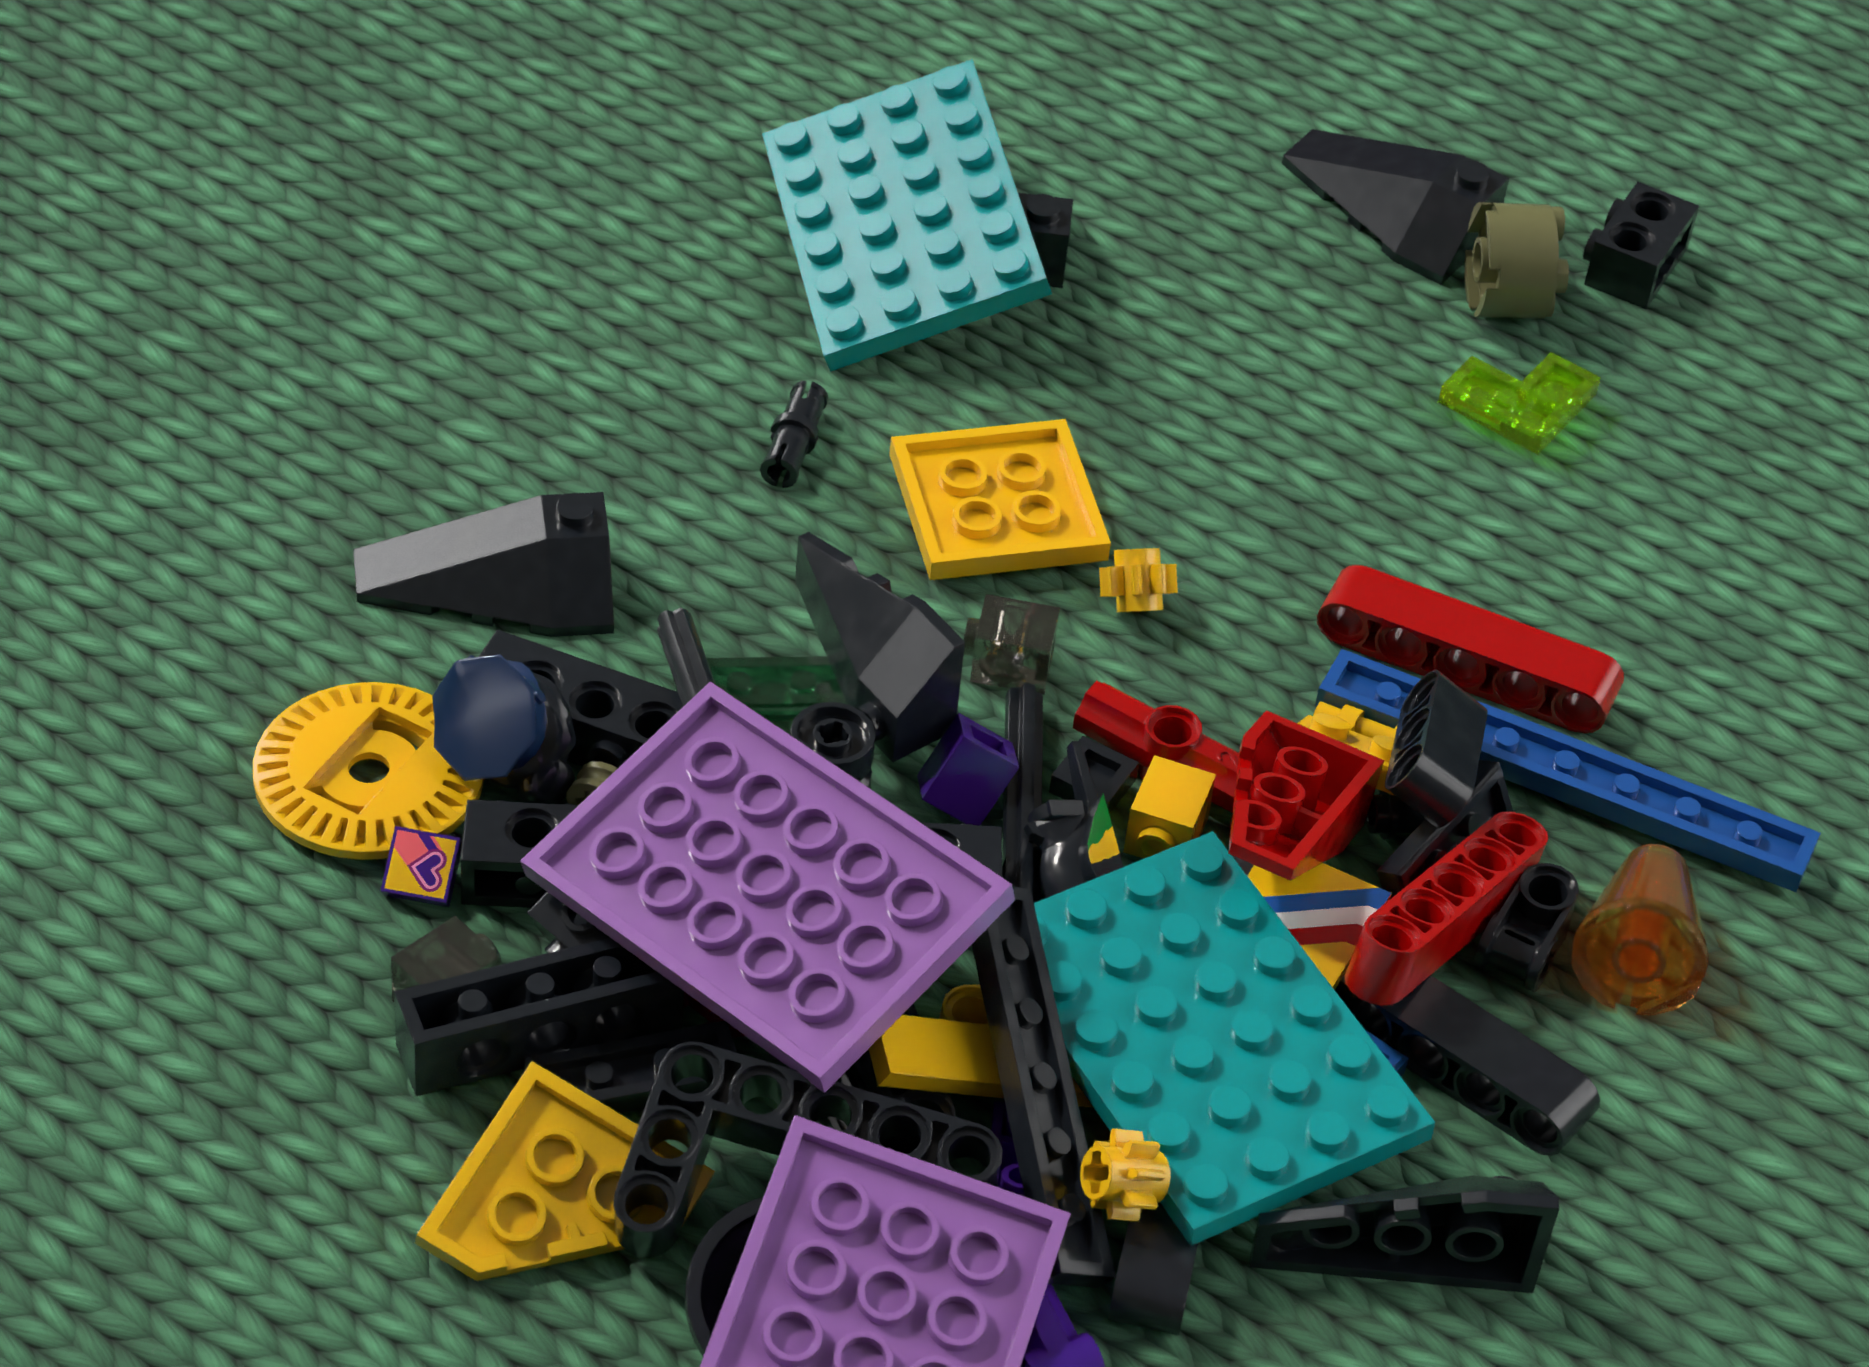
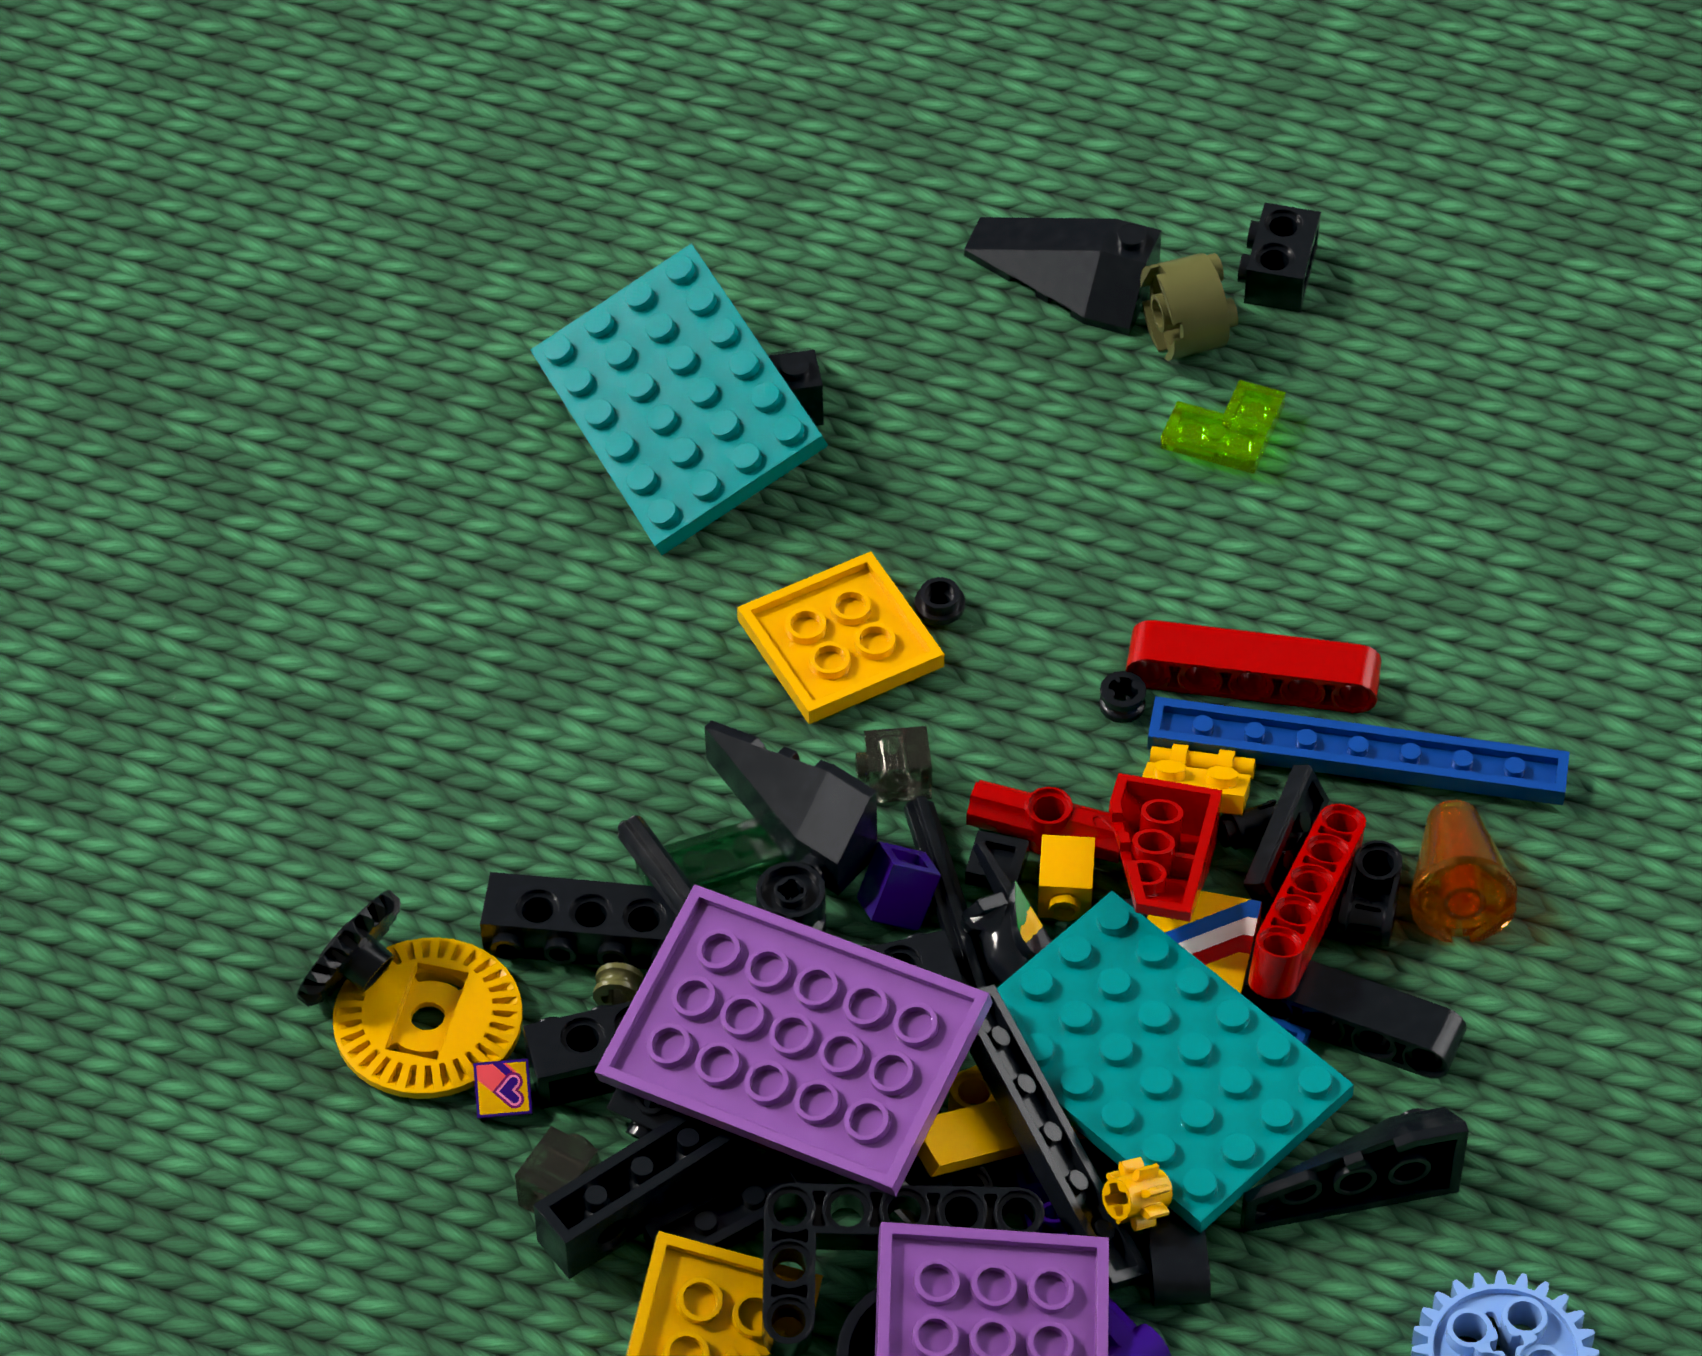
camera: 10 degrees left, 5 degrees up
black wedge [353,492,614,637] -> none
dark blue piece [432,654,576,804] -> none
black pin [760,381,829,488] -> none
yellow gear [1099,548,1178,613] -> none
black beam [1385,669,1488,828] -> none
none -> black gear [296,890,401,1006]
none -> black plate [915,577,965,625]
none -> black bush [1099,671,1146,723]

